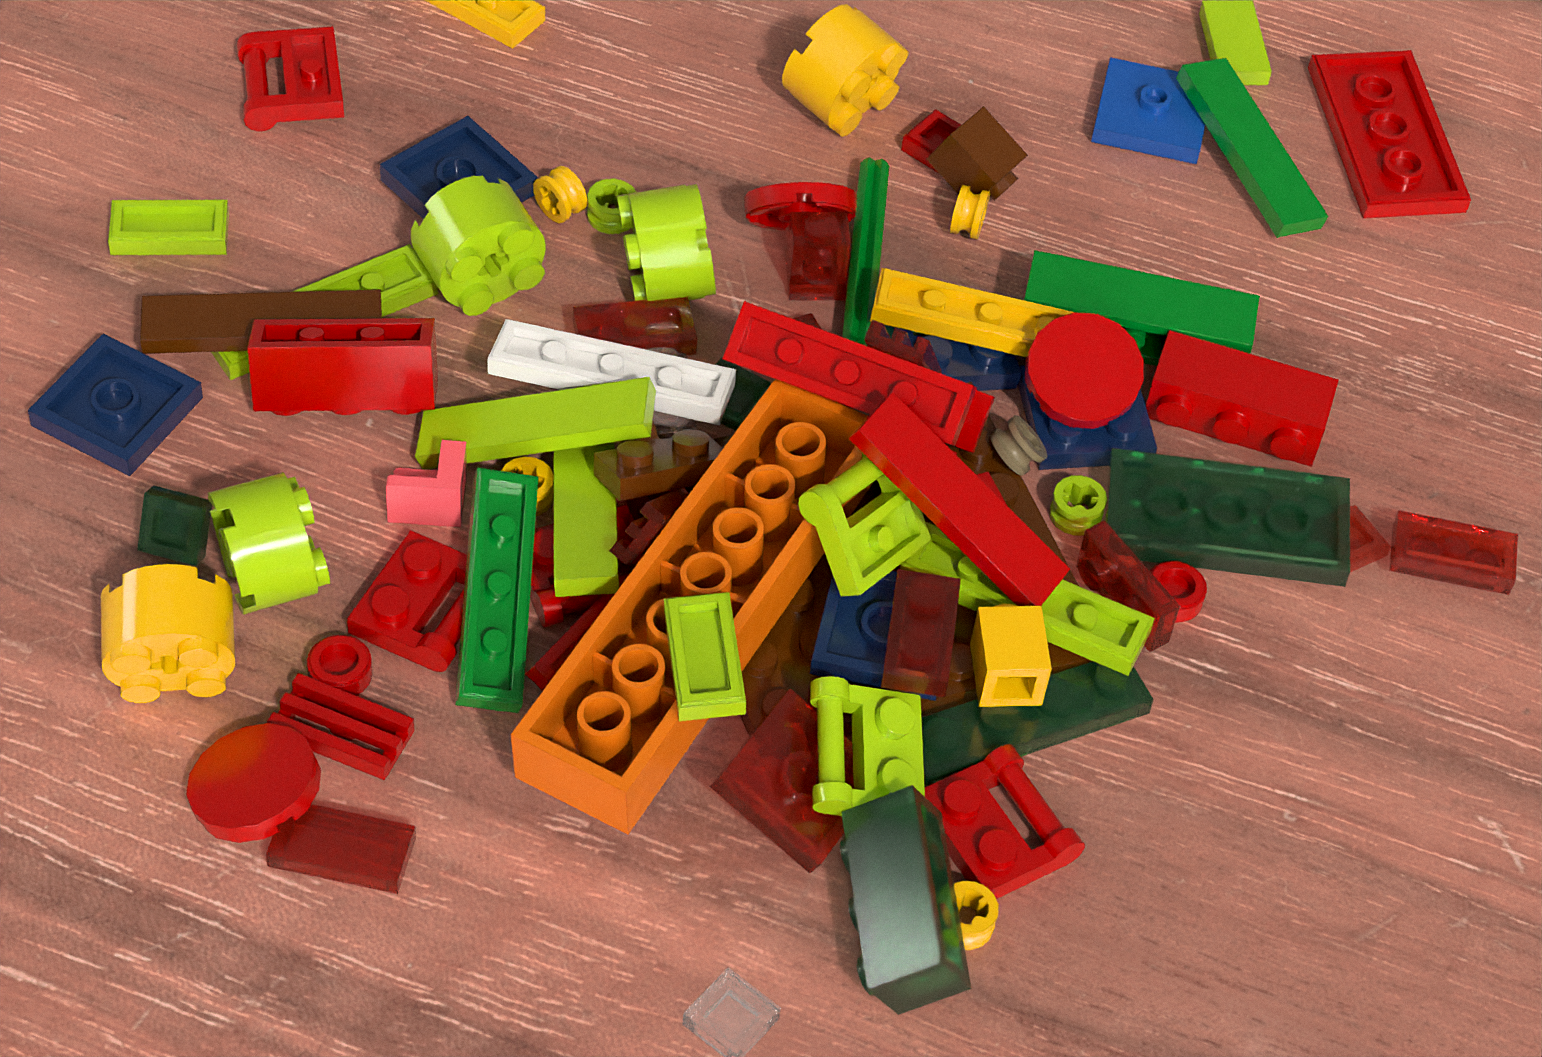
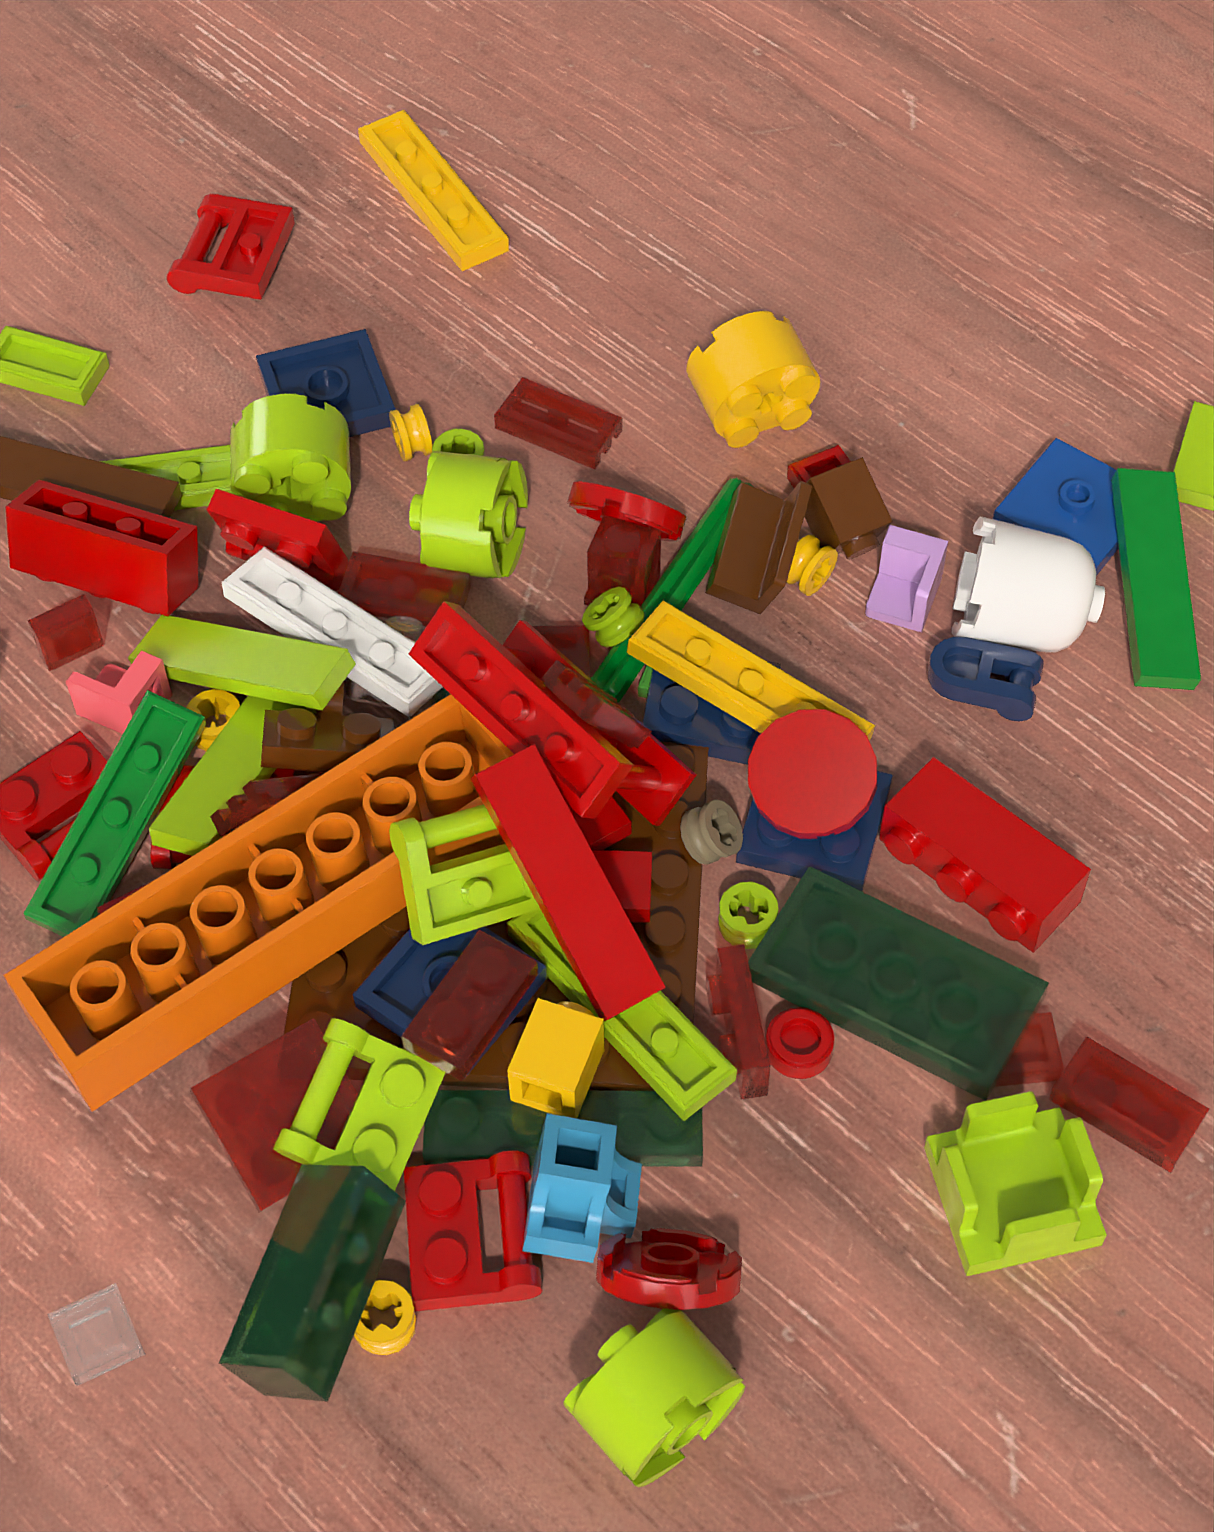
camera: 30 degrees right, 5 degrees up
lime tile [664,592,746,721] -> none
green brick [1024,250,1260,366] -> none
none -> clear red tile [27,594,104,671]
none -> red plate [206,489,349,591]
none -> clear red tile [494,377,622,470]
none -> dark azure brick [522,1113,642,1263]
none -> lime brick [563,1309,745,1487]
none -> lime bush [582,587,644,648]
none -> red tile [596,1228,742,1310]
none -> reddish brown panel [705,481,812,615]
none -> lavender panel [865,525,948,633]
none -> lime panel [924,1091,1107,1277]
none -> dark blue plate [928,637,1044,722]
none -> white cylinder [952,516,1105,653]

